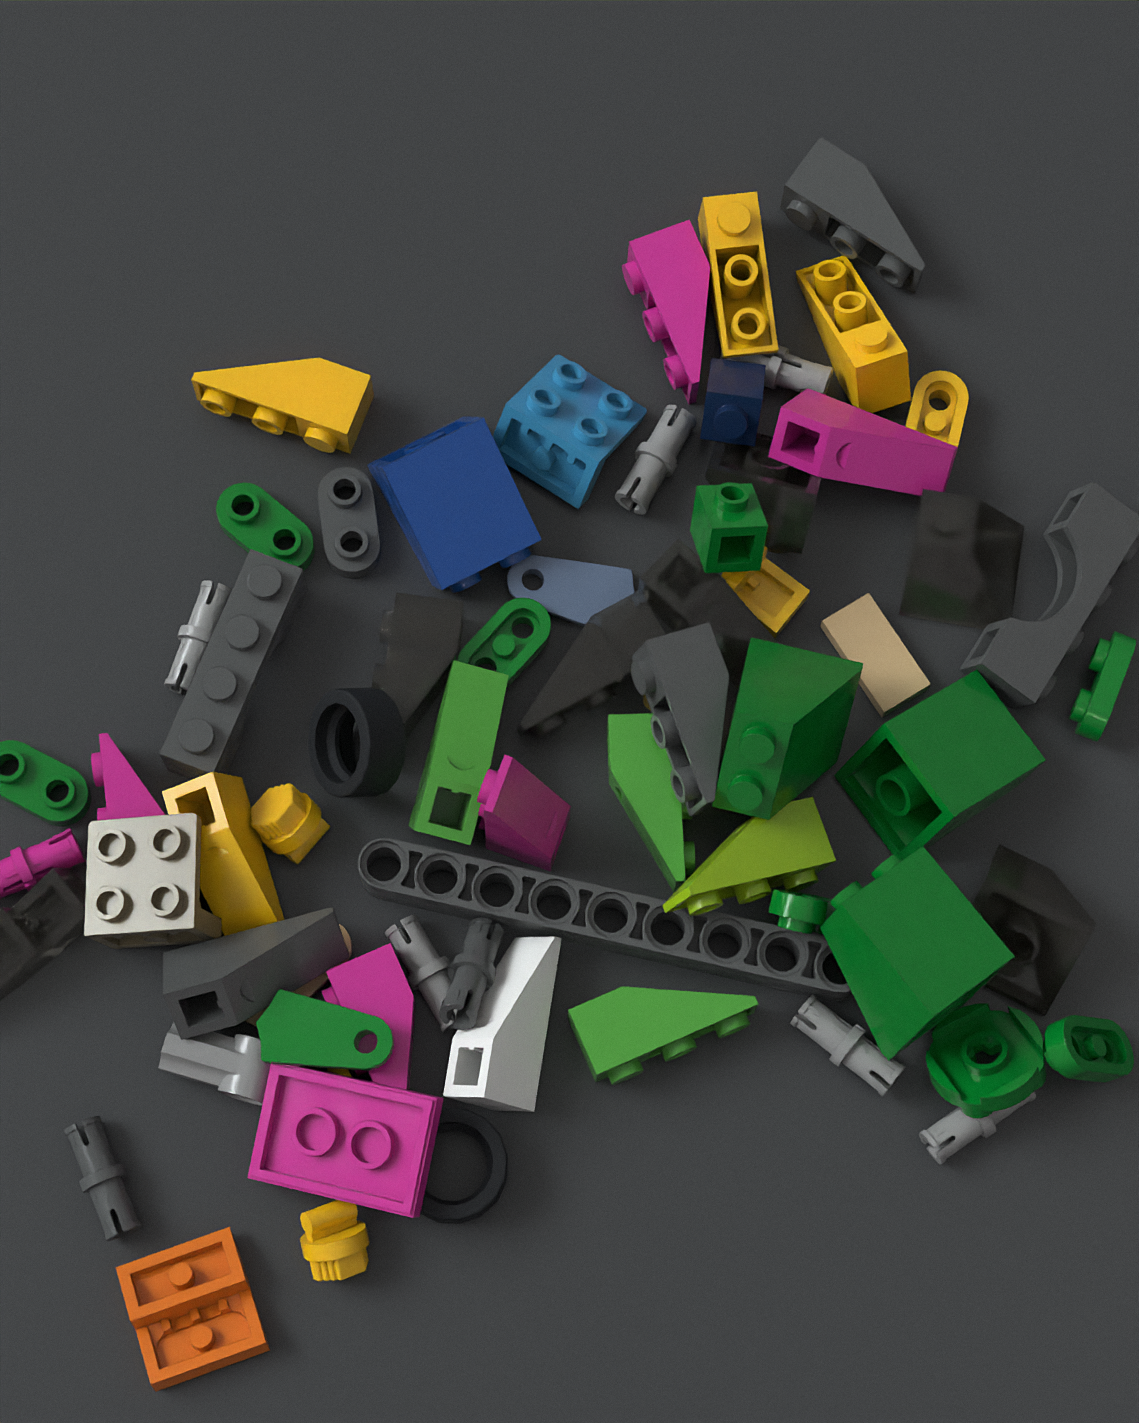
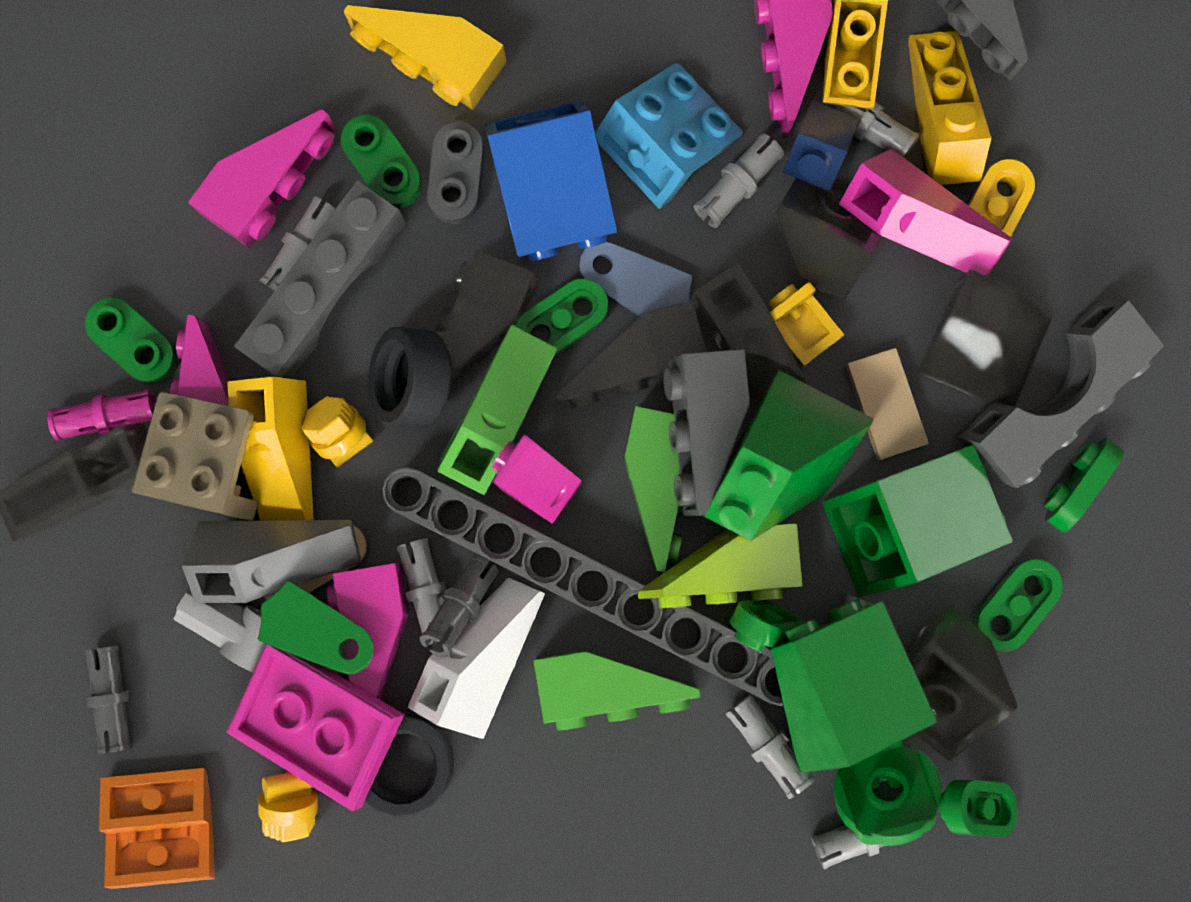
camera: 20 degrees right, 10 degrees up
green brick [690,482,768,573] -> none
none -> dark pink slope [188,109,336,248]
none -> green plate [973,559,1063,652]

